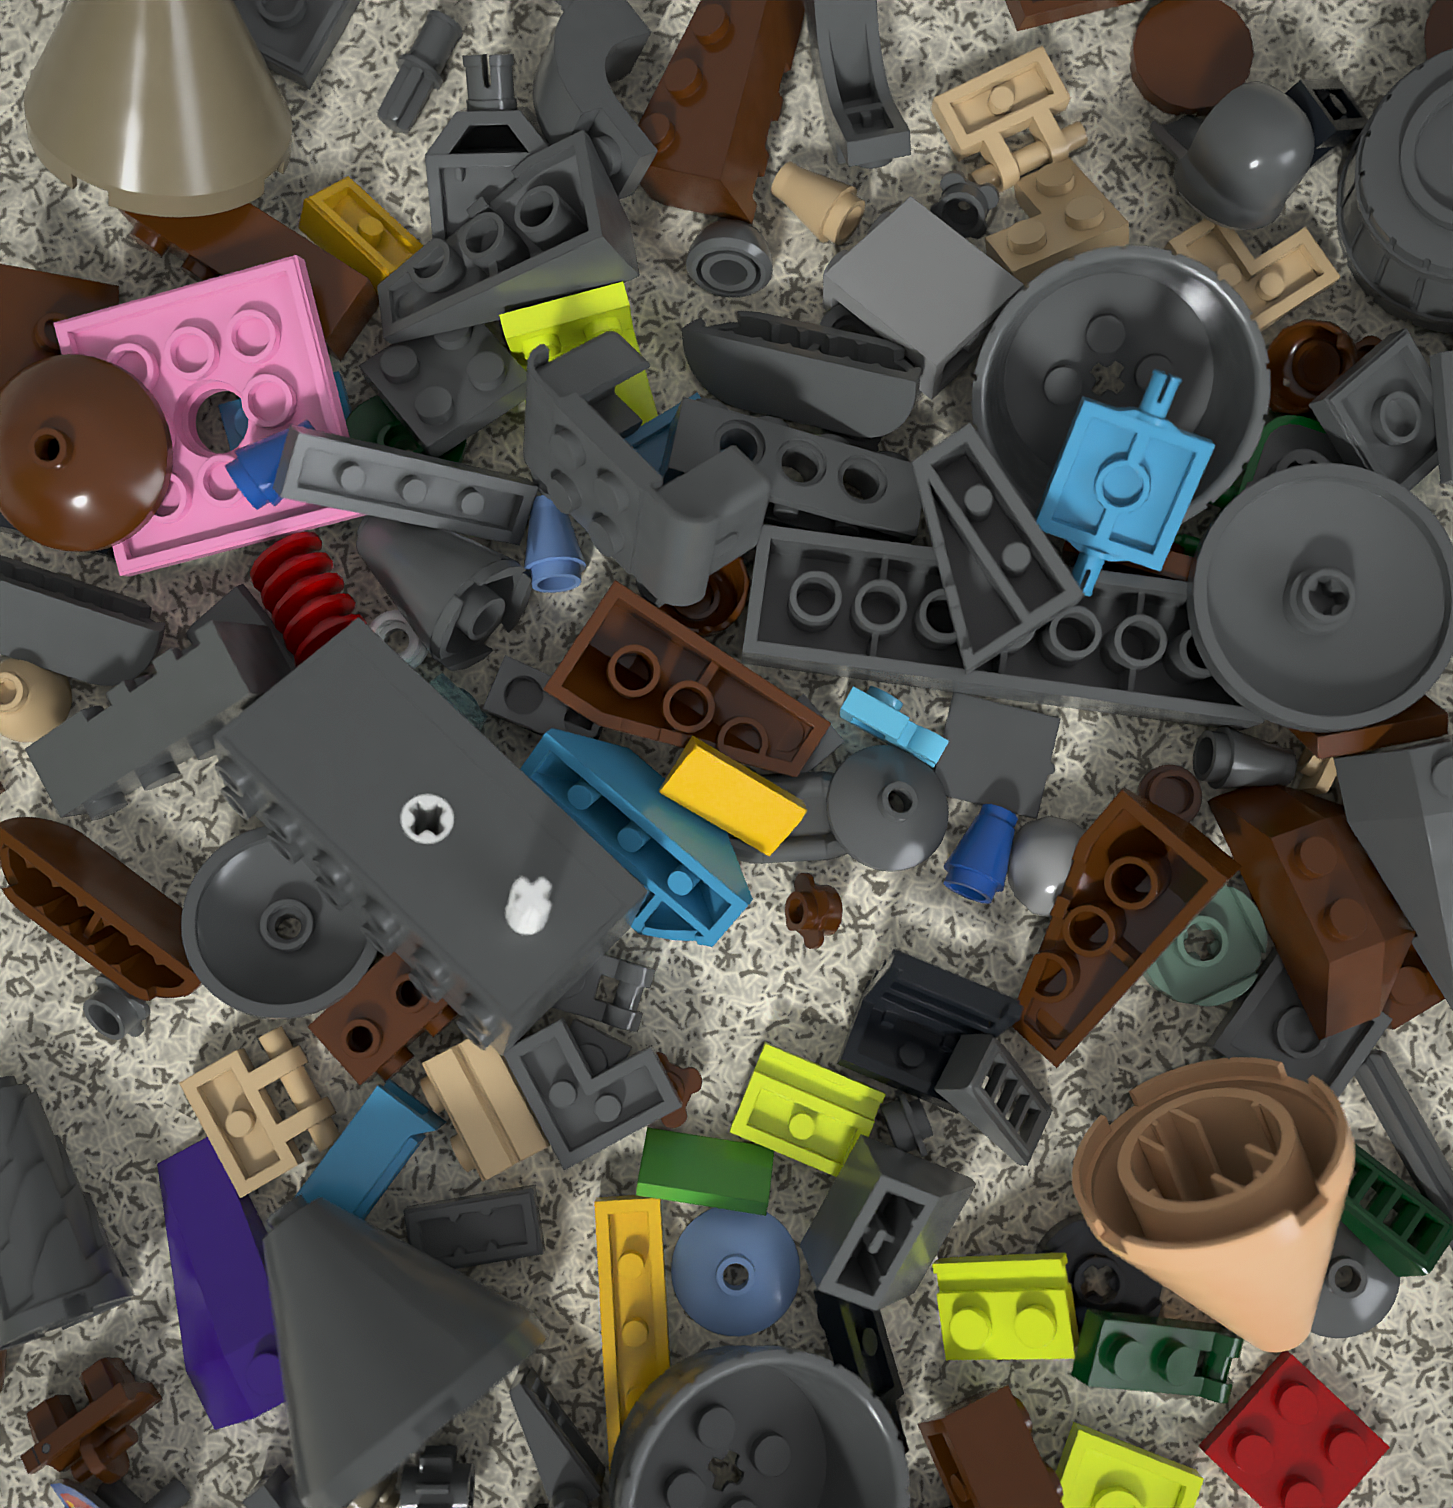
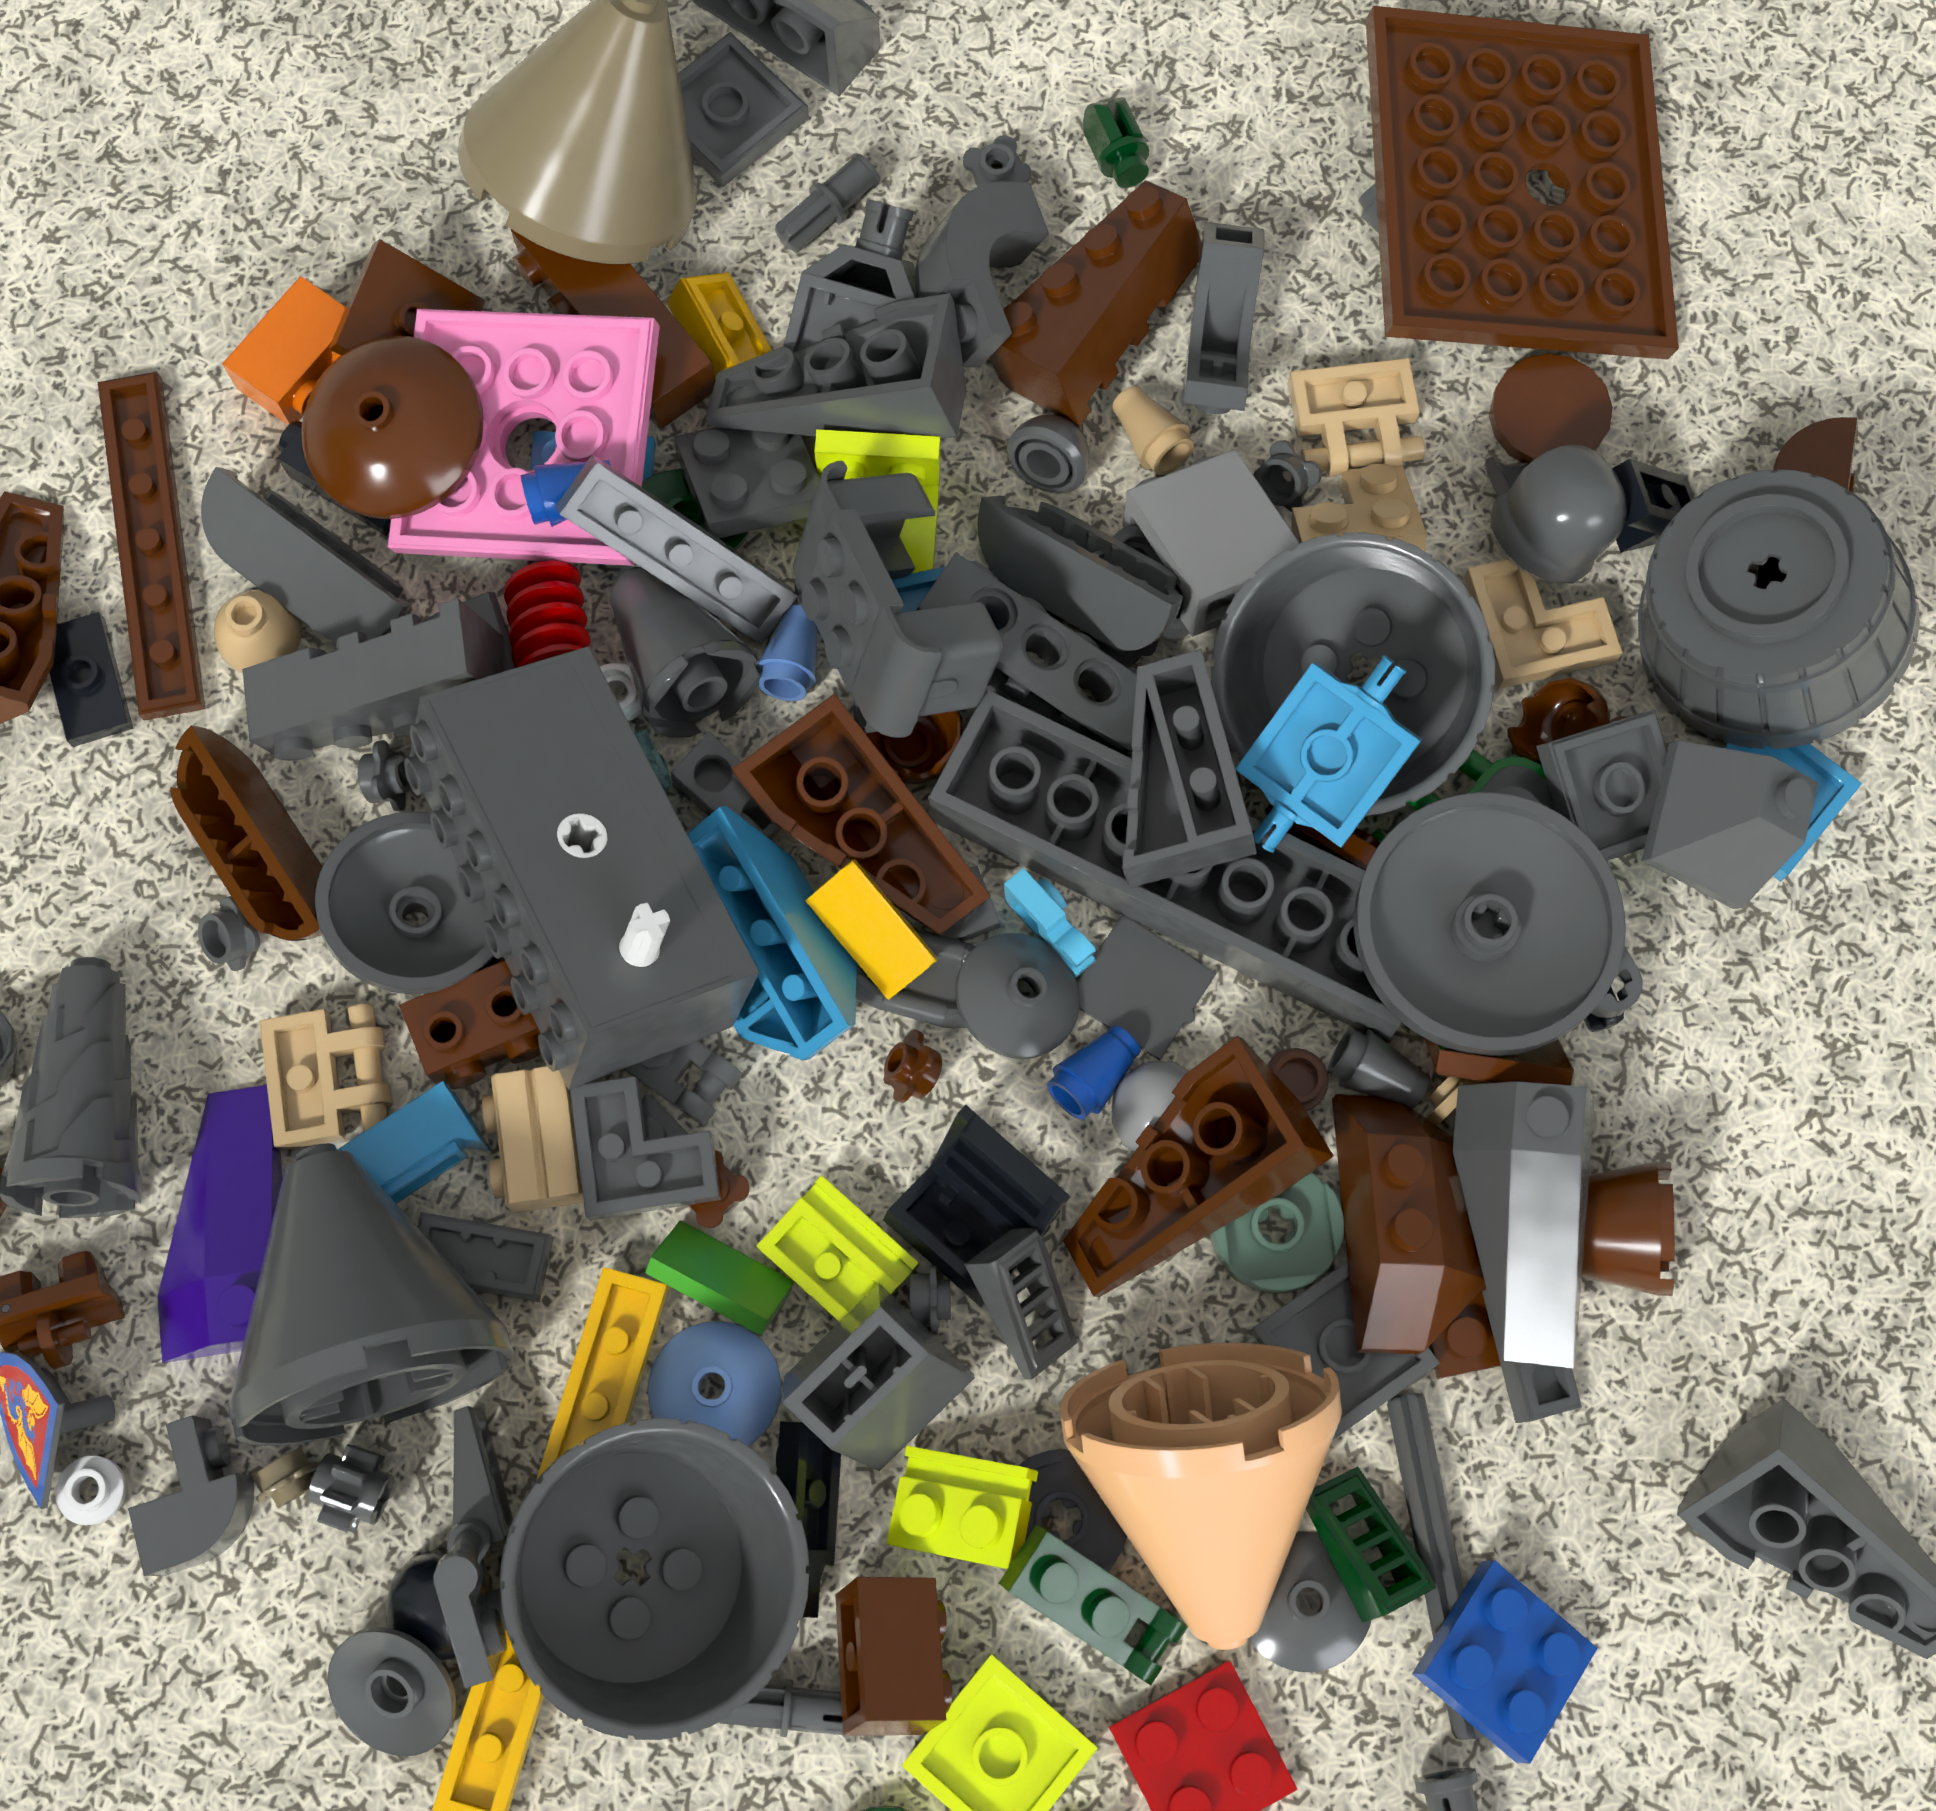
camera: 20 degrees right, 10 degrees down
none -> dark grey plate [358,740,412,811]

